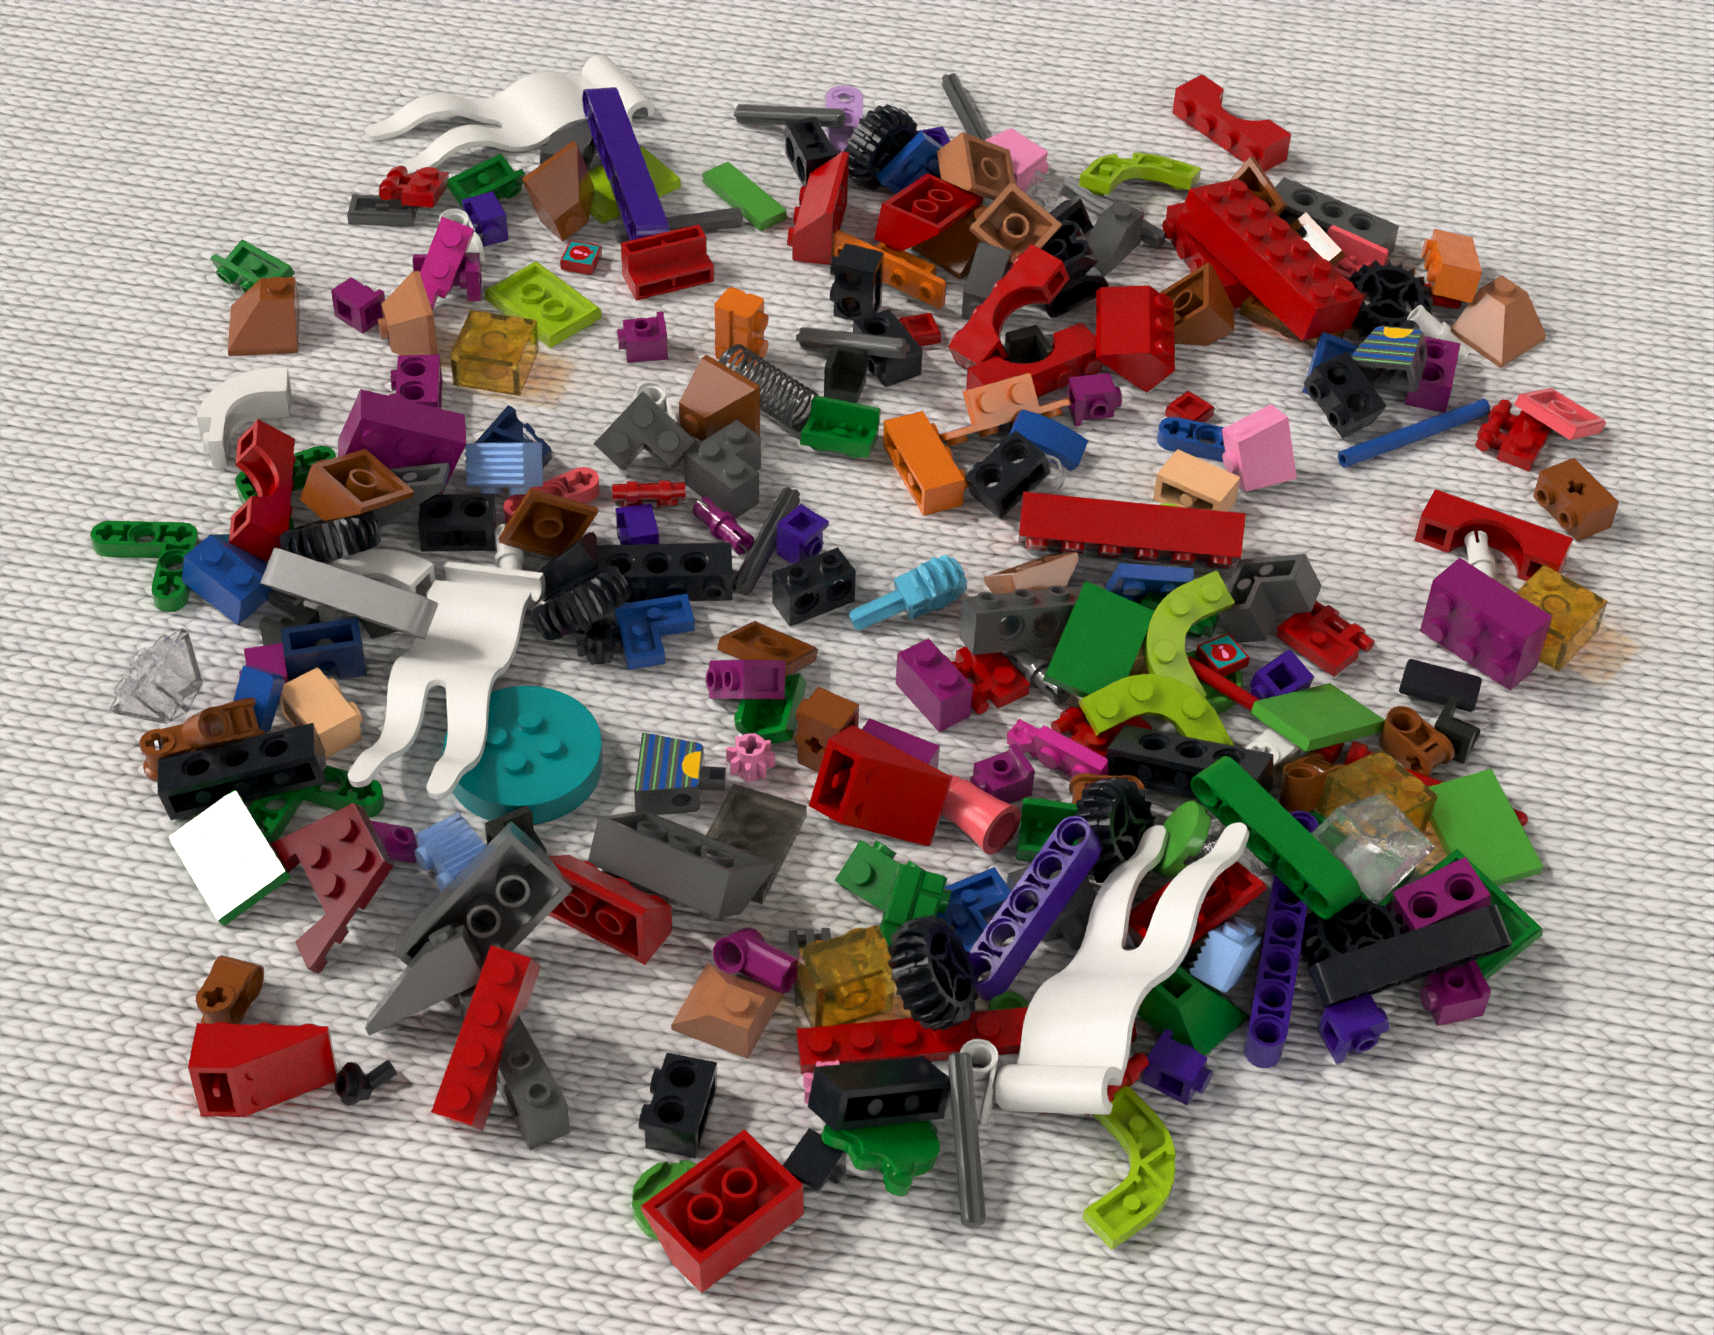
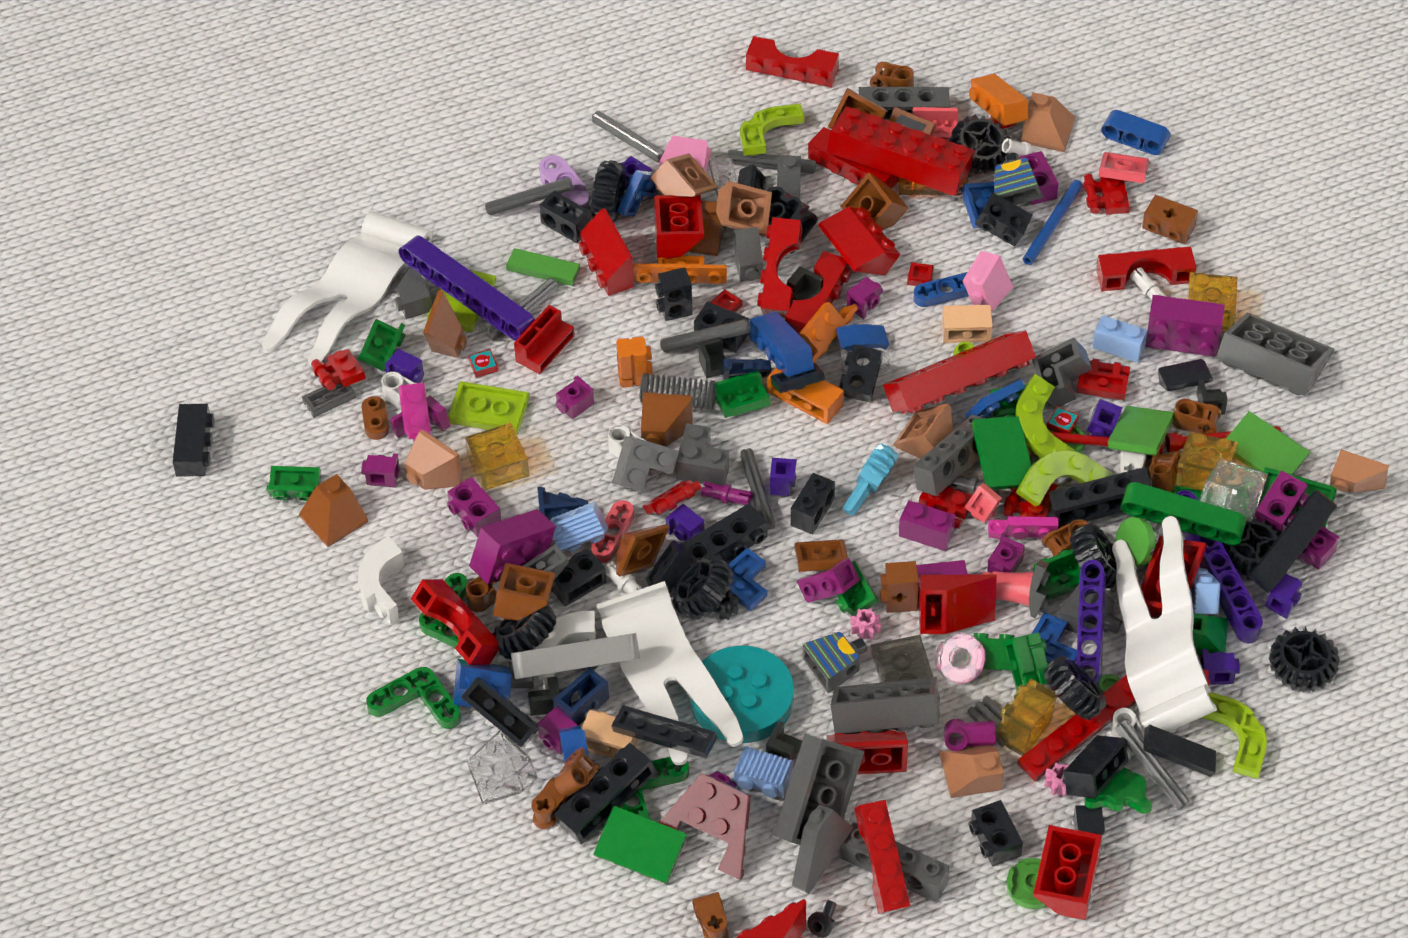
camera: 30 degrees left, 5 degrees up
none -> black brick [172,403,215,477]
none -> dark orange plate [361,396,389,440]
none -> black brick [461,677,541,748]
none -> black plate [611,705,718,759]
none -> dark blue wing [722,359,772,380]
none -> blue brick [748,311,814,377]
none -> black plate [770,363,825,393]
none -> dark orange piece [869,61,914,87]
none -> clear tile [935,632,986,684]
none -> coral bracket [965,483,1002,523]
none -> dark grey slope [1029,560,1050,618]
none -> light blue brick [1092,315,1147,363]
none -> blue beam [1101,110,1171,155]
none -> black tile [1143,724,1216,777]
none -> dark grey slope [1216,312,1335,396]
none -> black gear [1269,626,1340,692]
none -> nougat slope [1330,449,1389,493]

